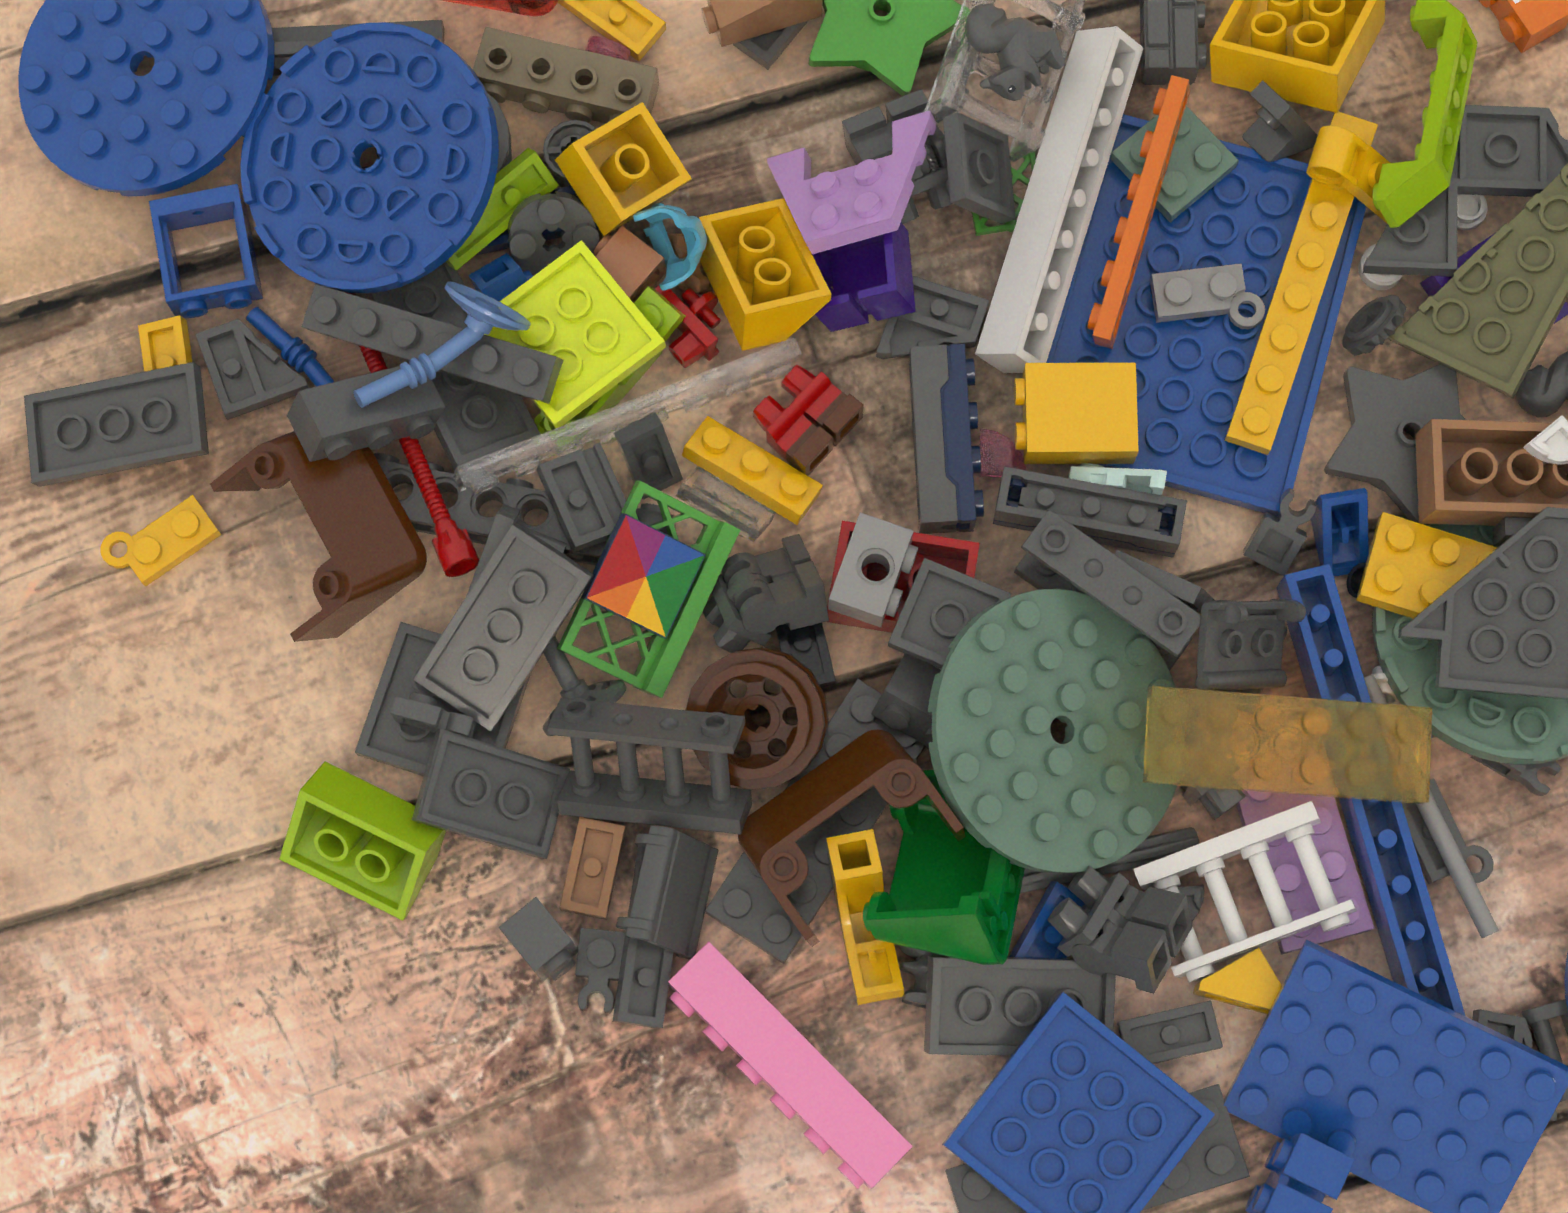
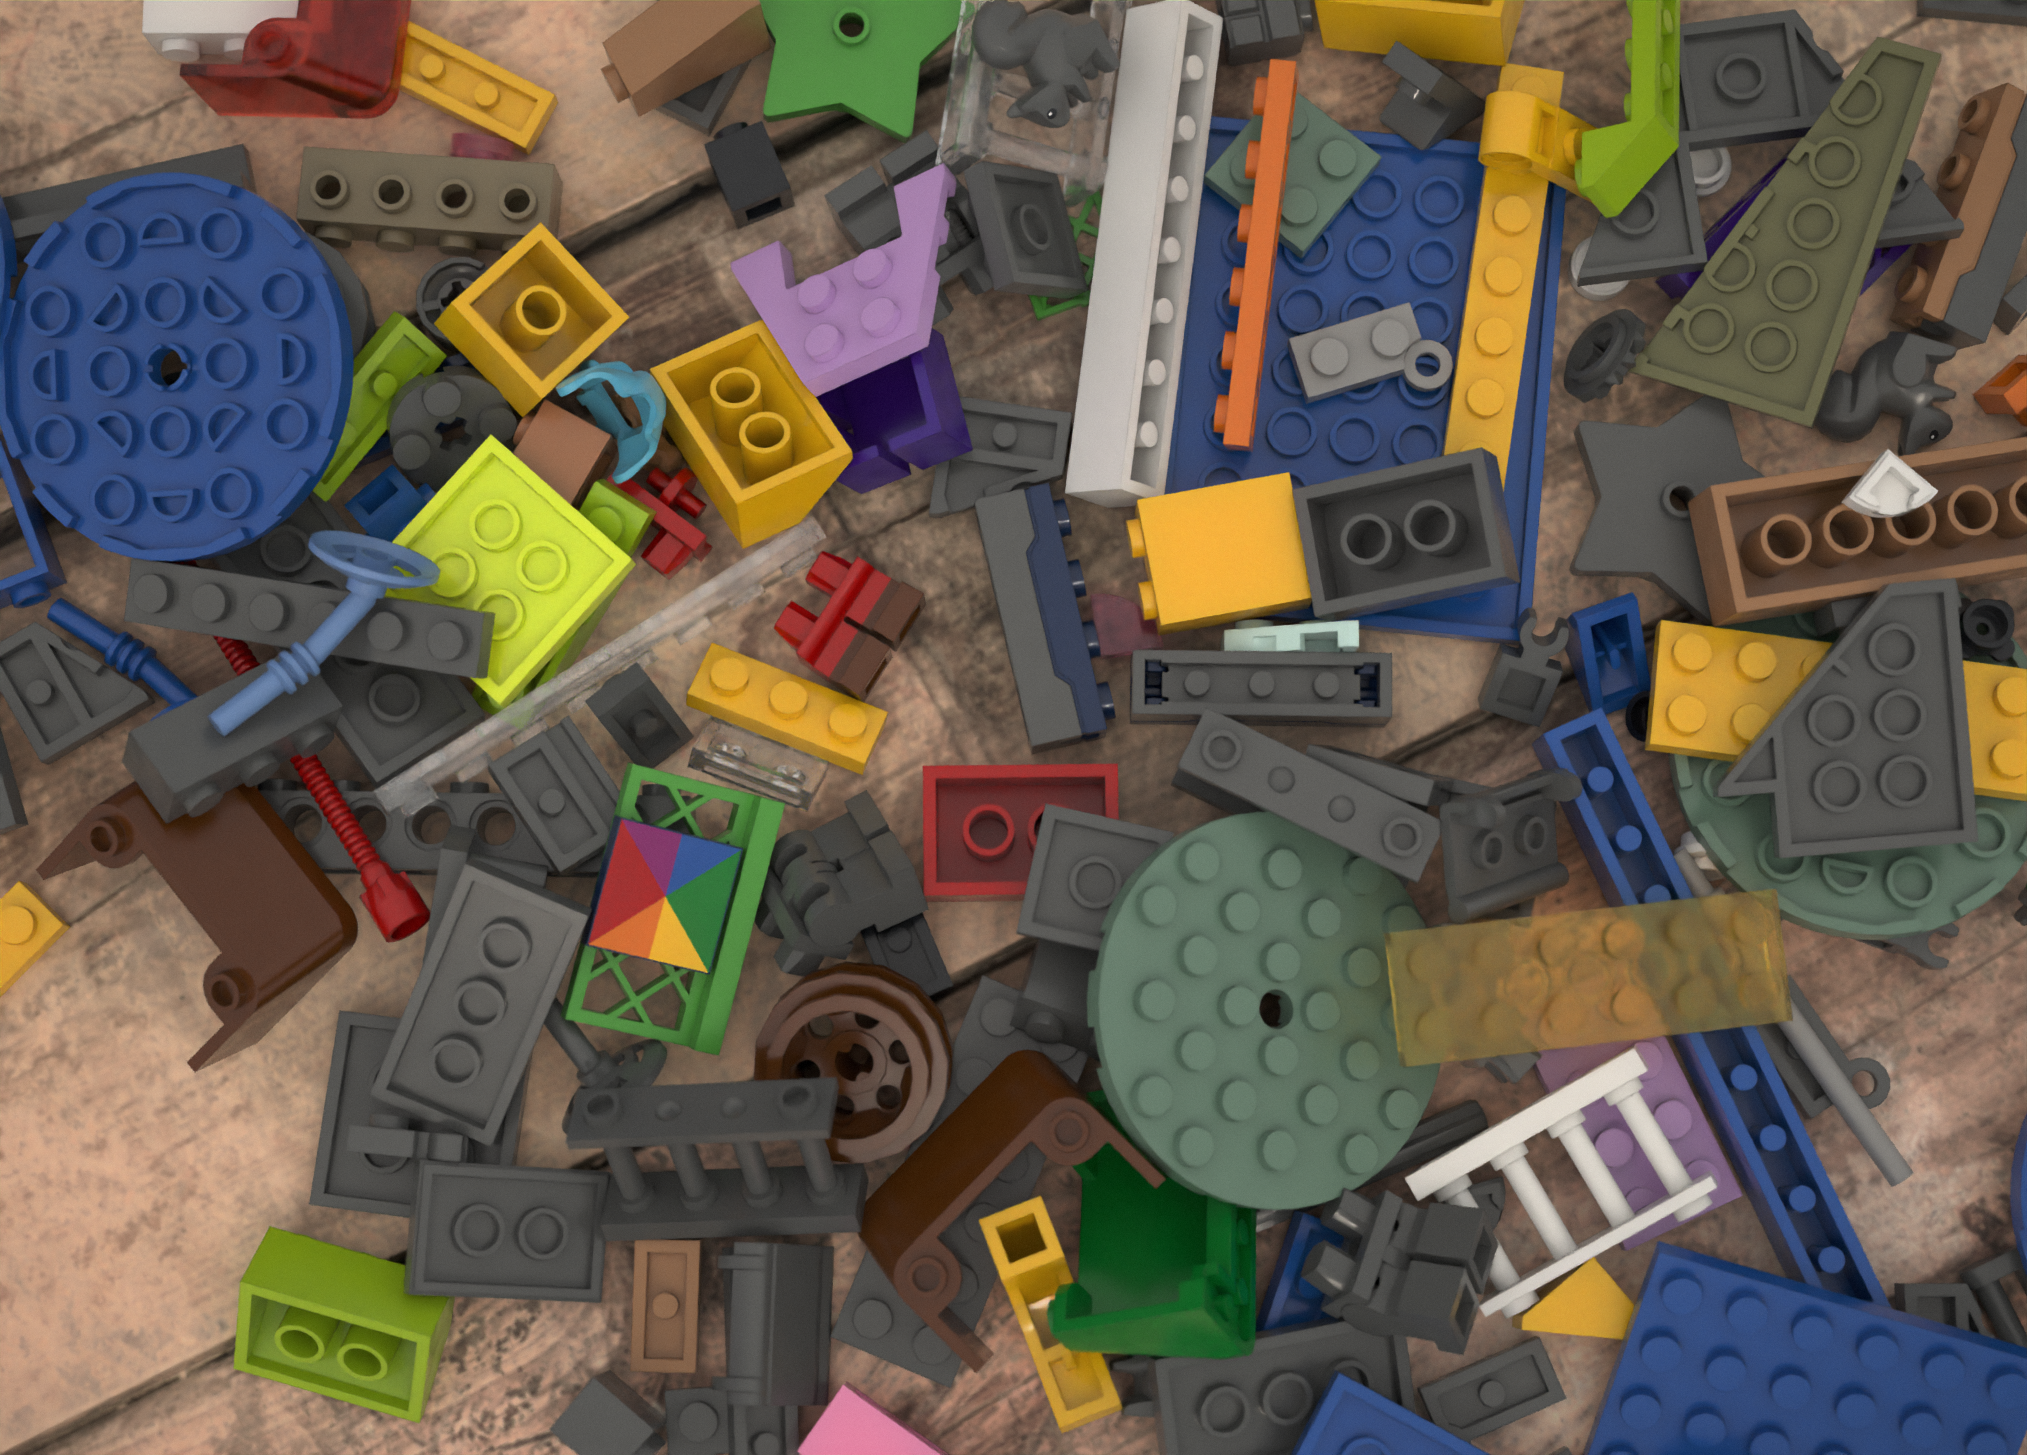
camera: 10 degrees left, 5 degrees up
light grey brick [828,512,918,627] -> none
none -> black brick [704,121,795,229]
none -> dark grey brick [1292,447,1520,622]

